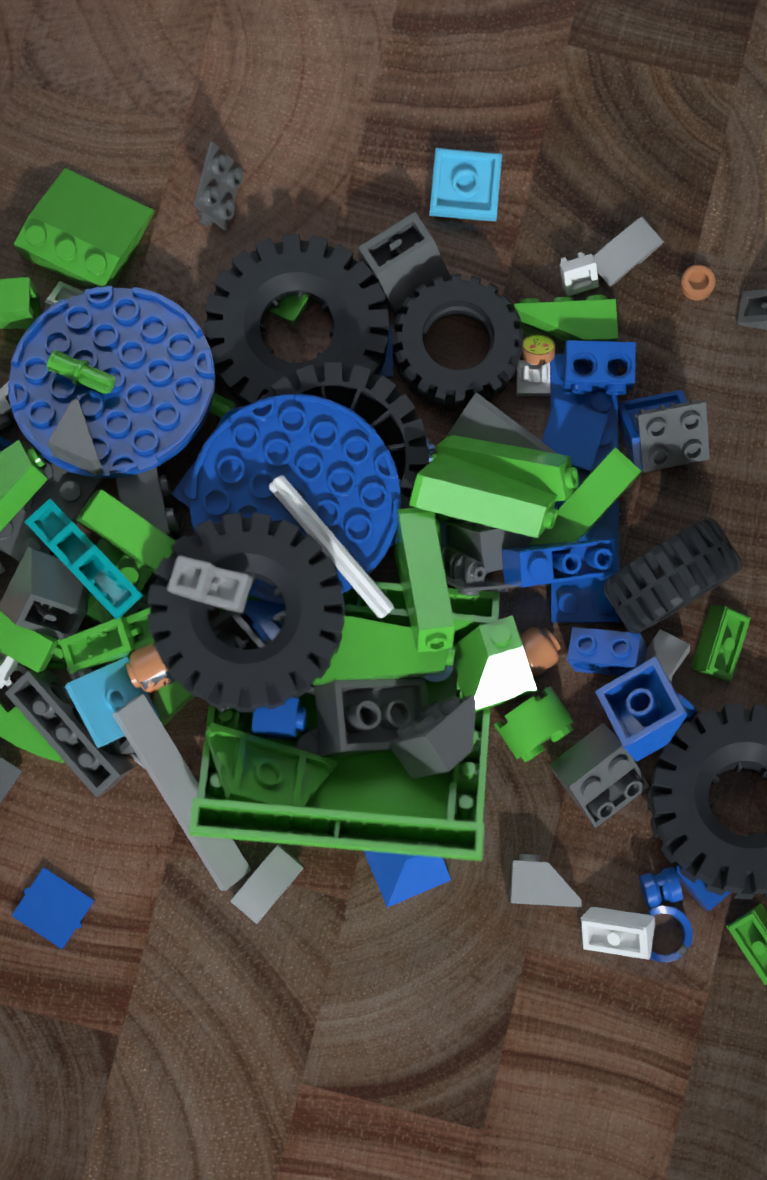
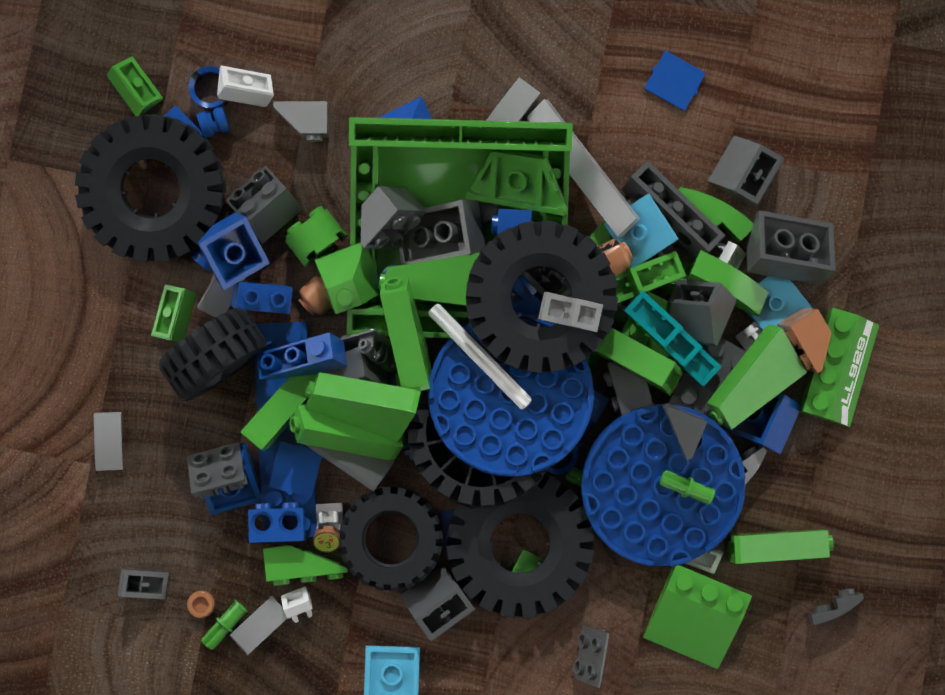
camera: 175 degrees right, 5 degrees up
none -> bright green axle [201,600,248,650]

